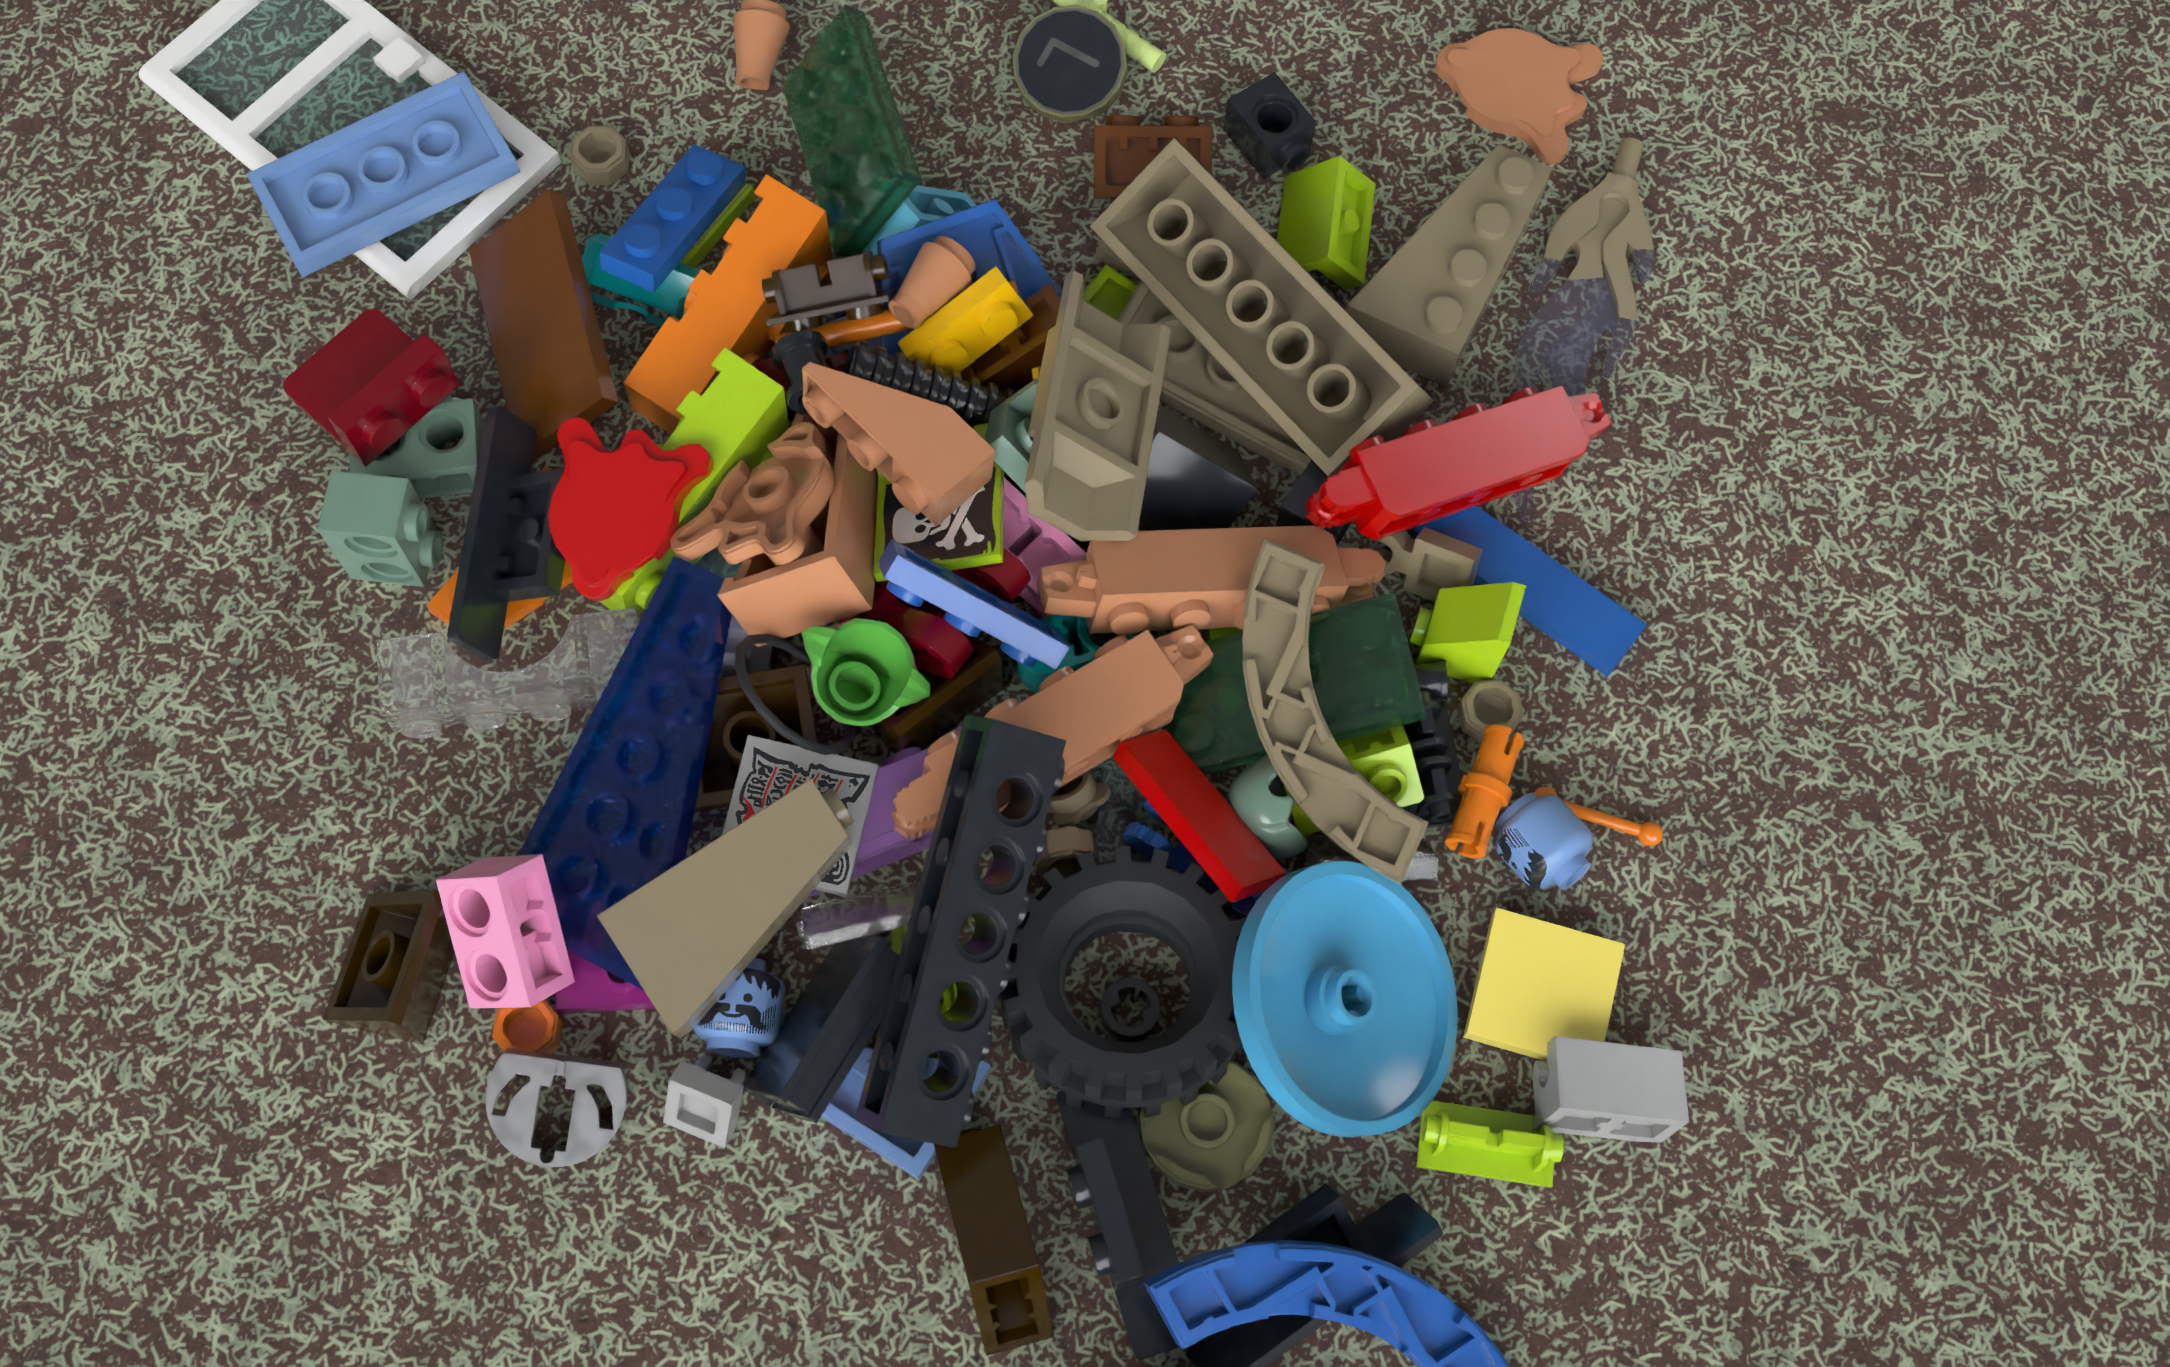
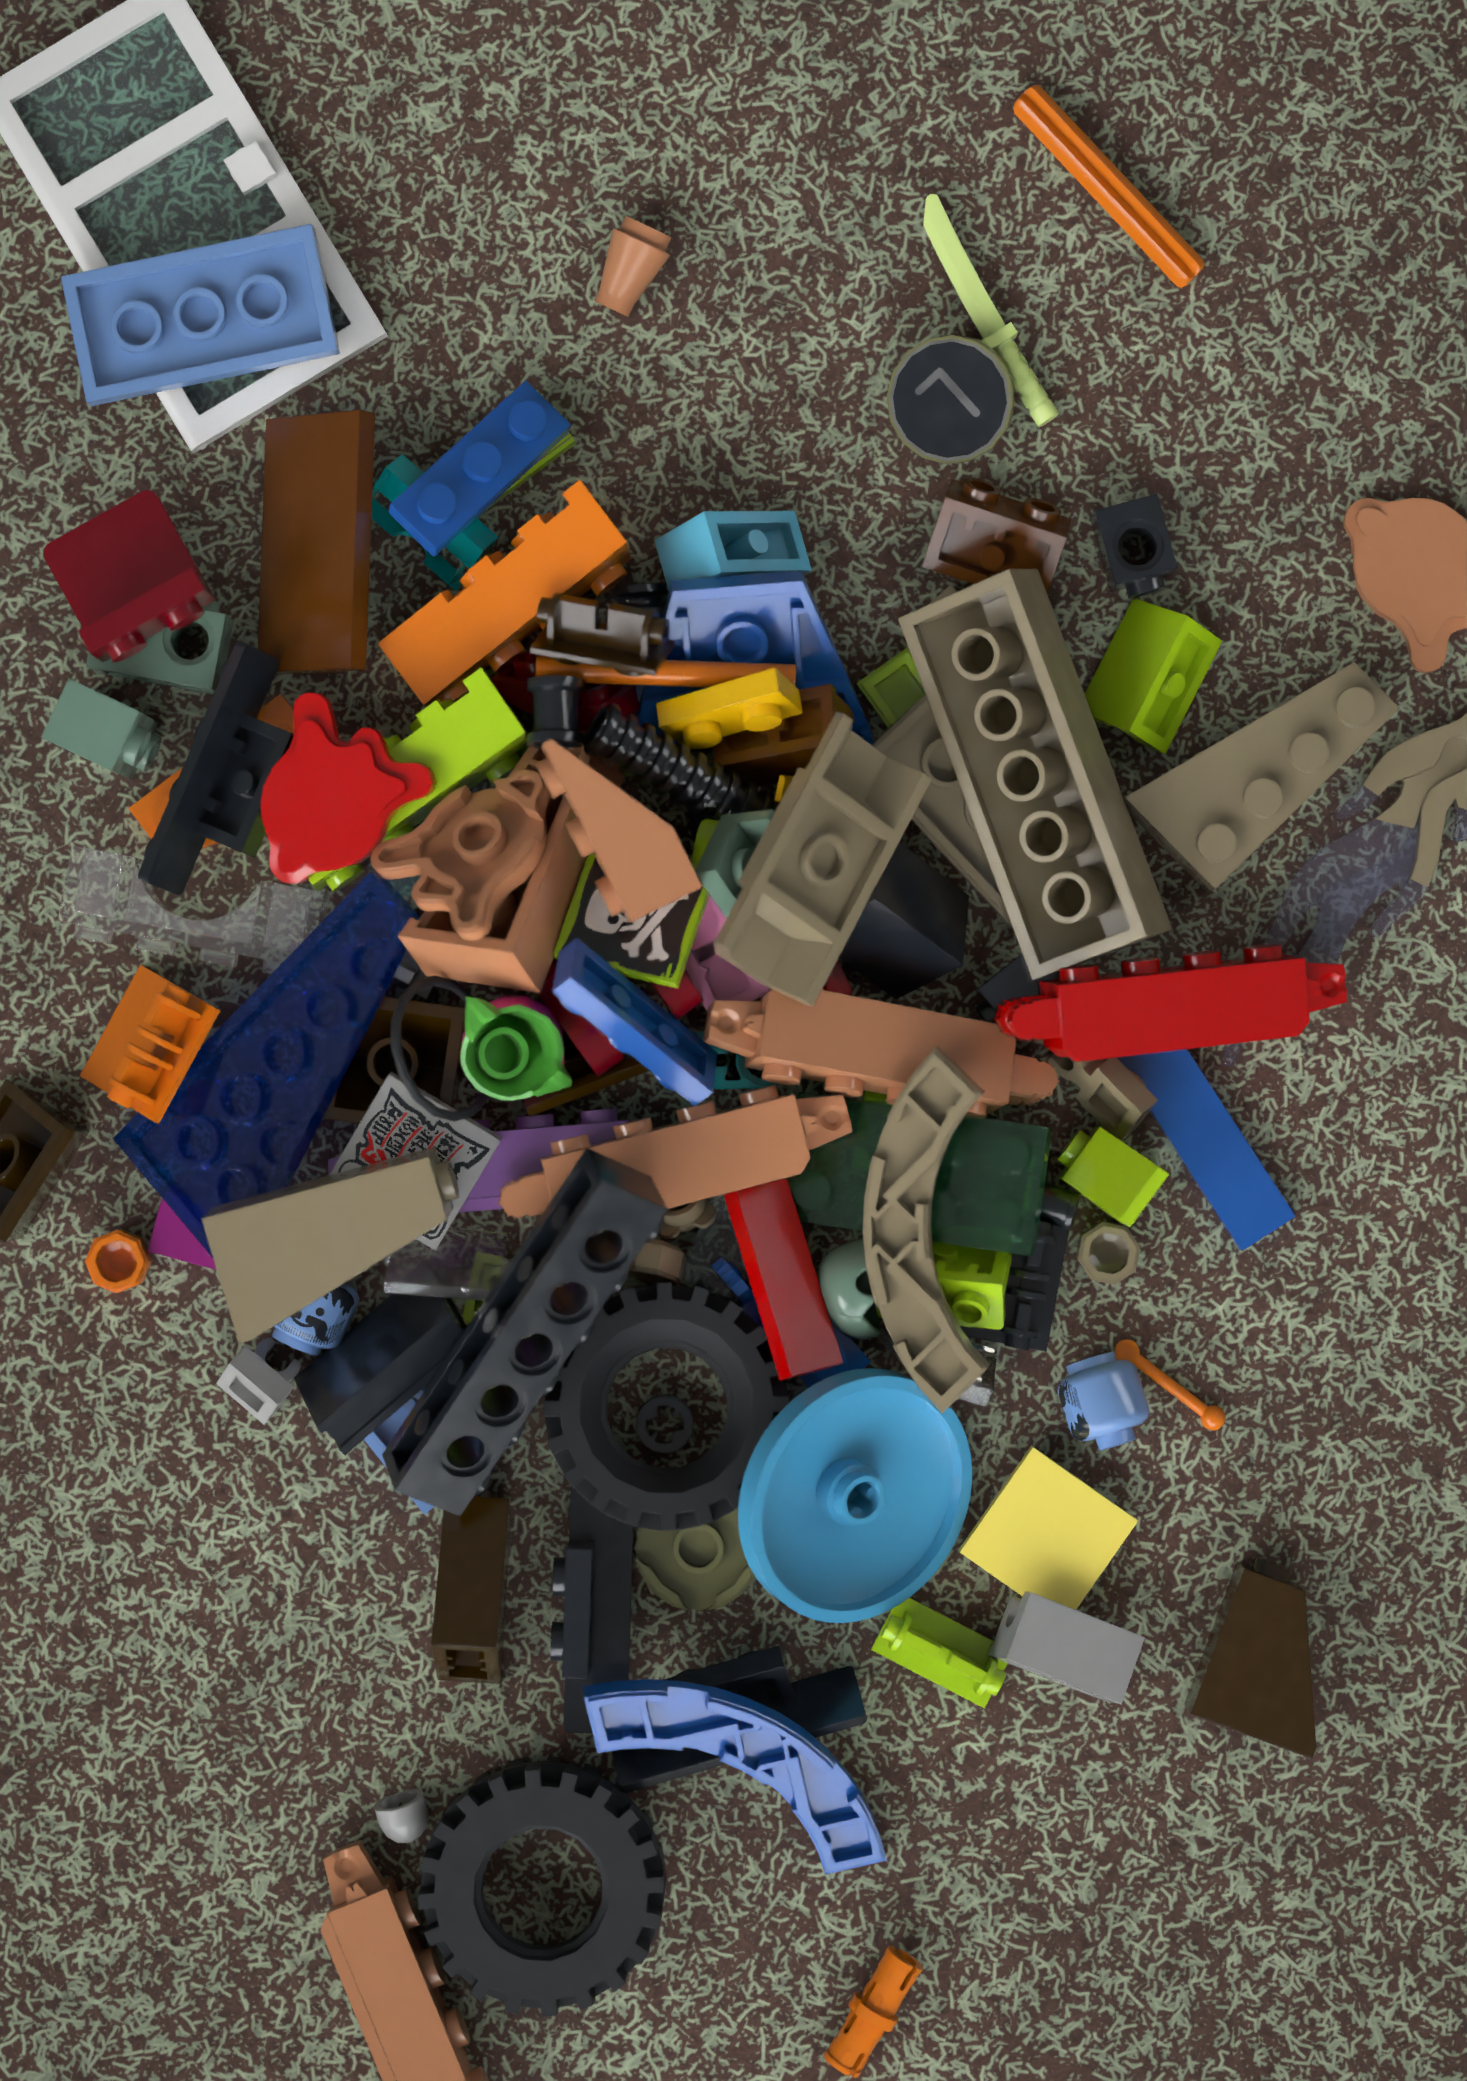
camera: 25 degrees right, 20 degrees up
bright pink brick [436,854,575,1008] -> none
flat silver piece [485,1048,627,1167] -> none
dark tan tile [570,126,630,185] -> none
clear green plate [782,4,922,257] -> none
nougat cone [888,236,976,329] -> none
orange pin [1445,724,1525,859] -> none
none -> orange hinge [80,965,220,1124]
none -> dark brown slope [1184,1557,1316,1759]

